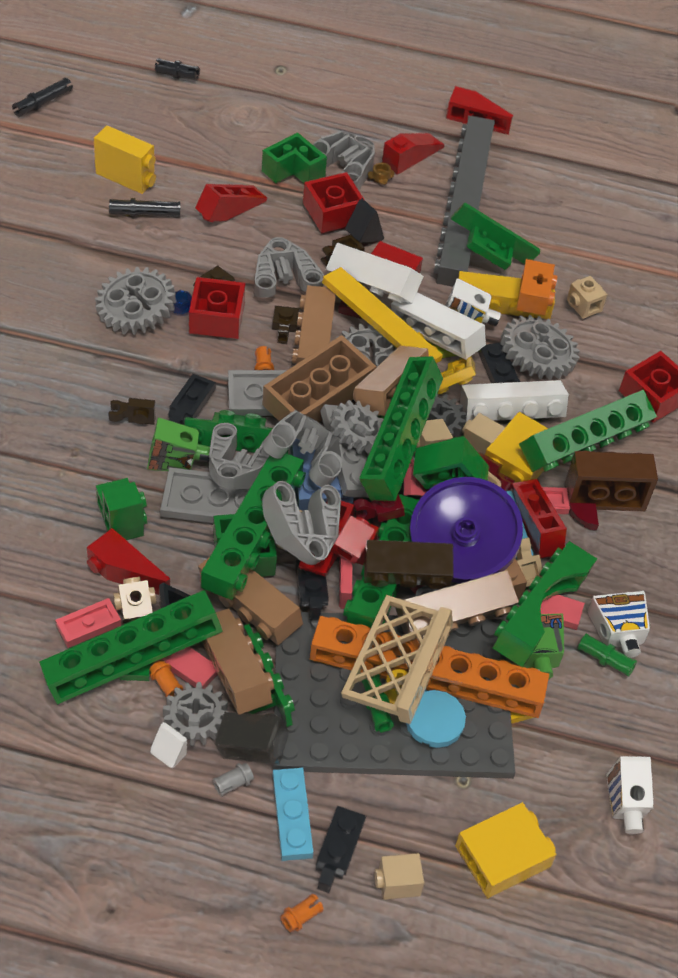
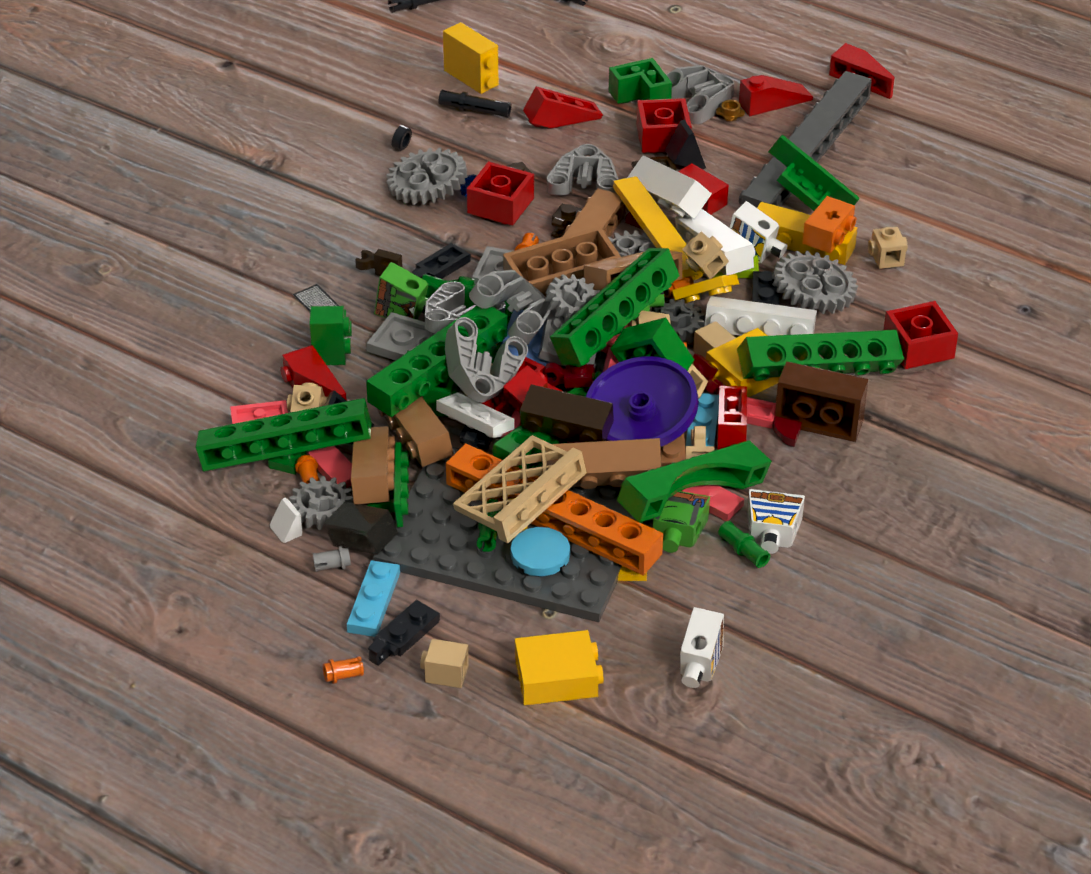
camera: 25 degrees right, 10 degrees down
none -> sticker [292,284,339,312]
none -> black tile [391,125,412,151]
none -> white plate [436,392,514,438]
none -> tan brick [682,231,729,279]

